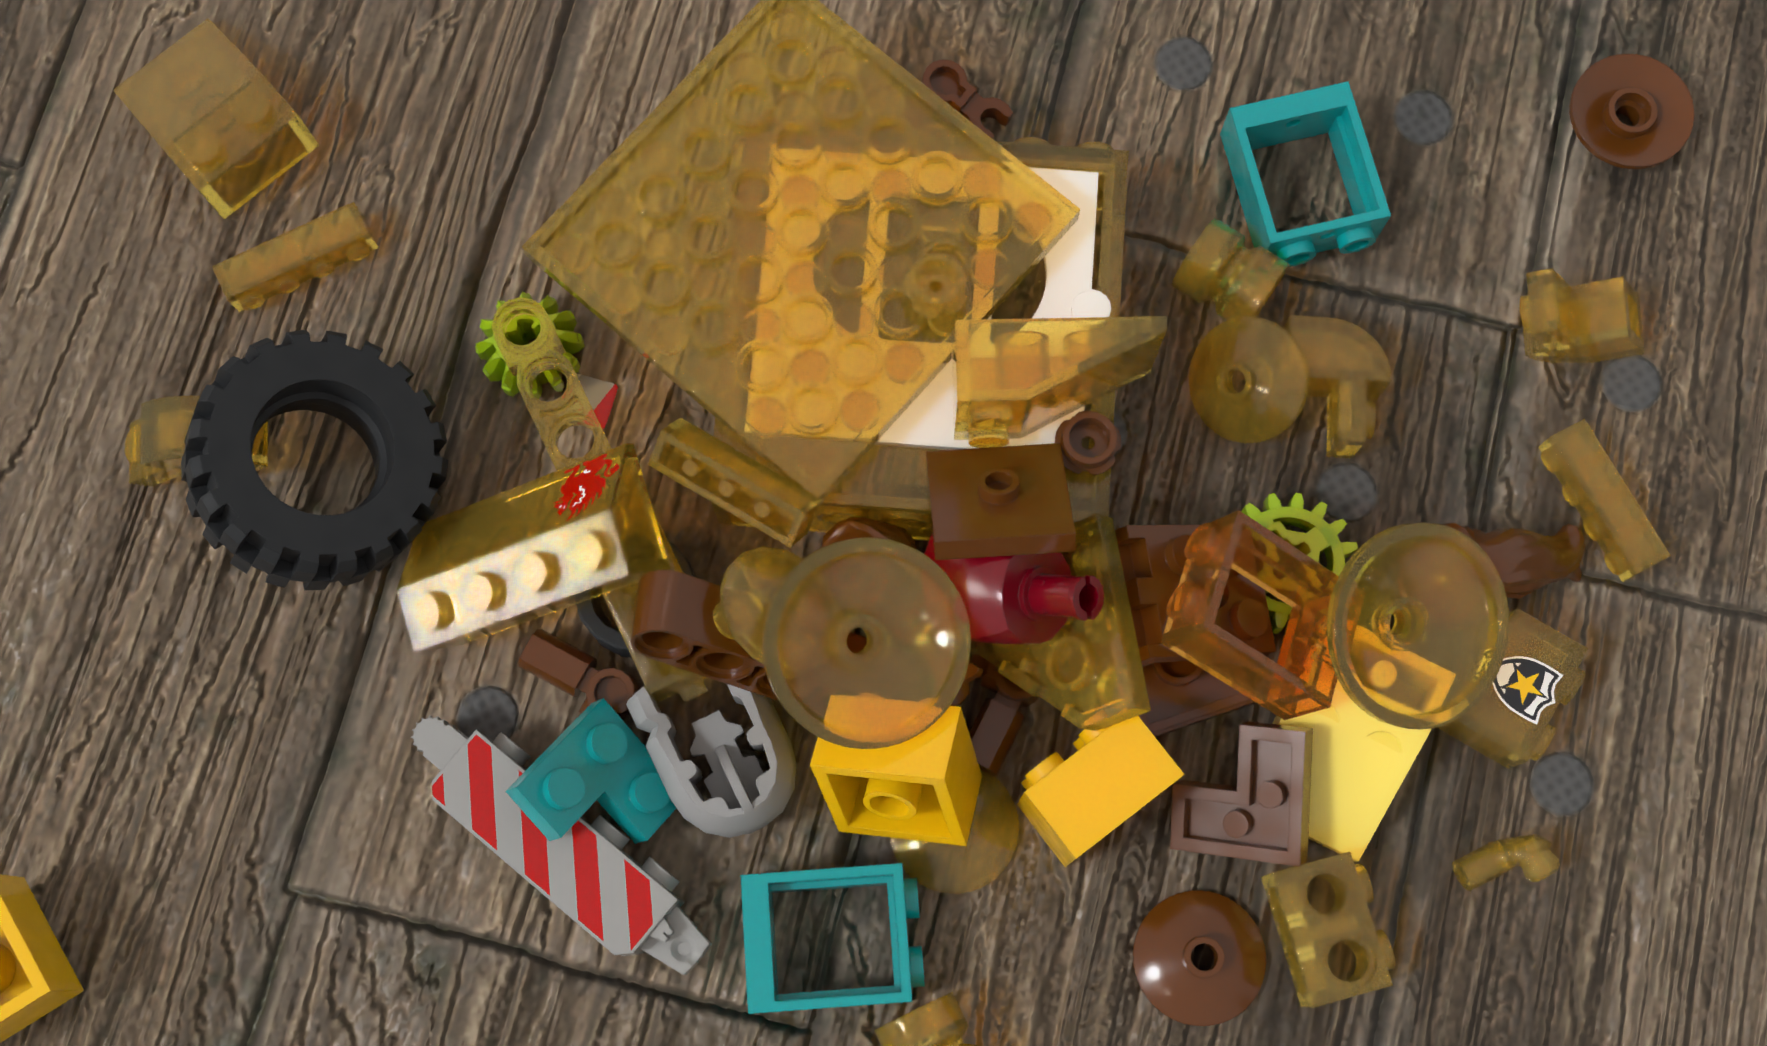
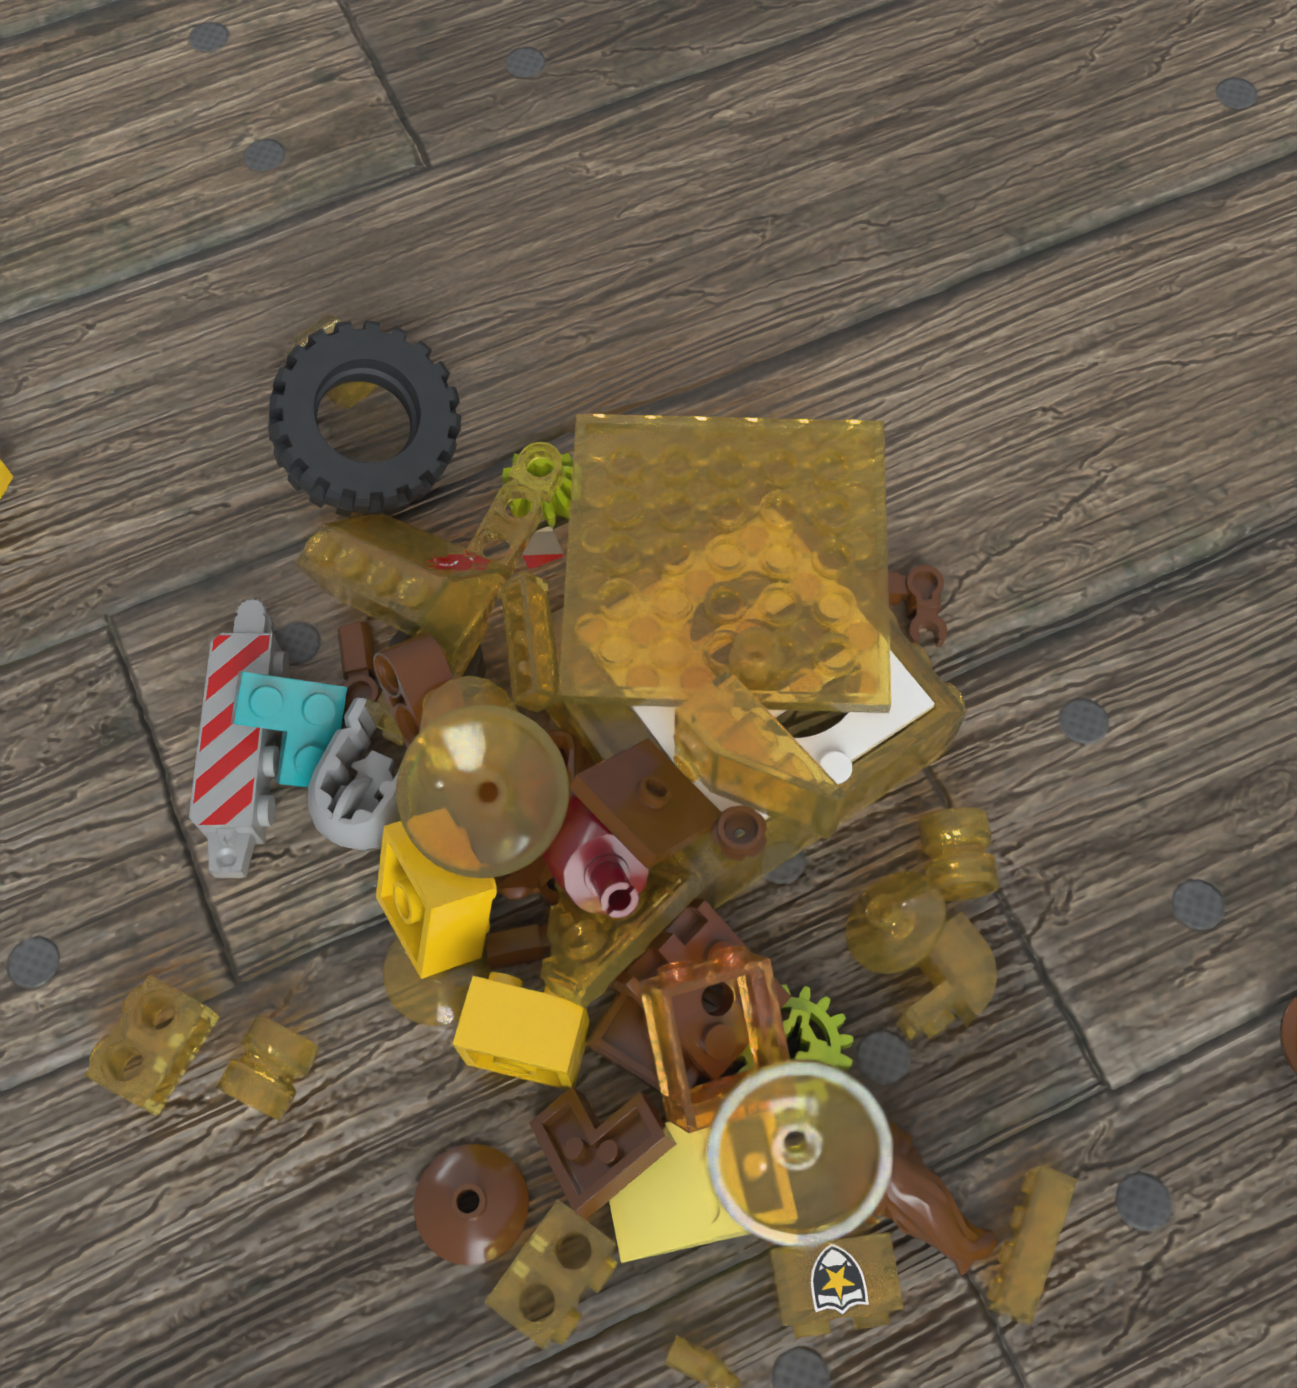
camera: 50 degrees right, 10 degrees down
clear yellow slope [113,18,319,219] -> none
clear yellow piece [212,202,379,312] -> none
teal window [740,863,925,1014] -> none
teal window [1220,81,1391,267] -> none
clear yellow brick [1520,268,1645,363] -> none

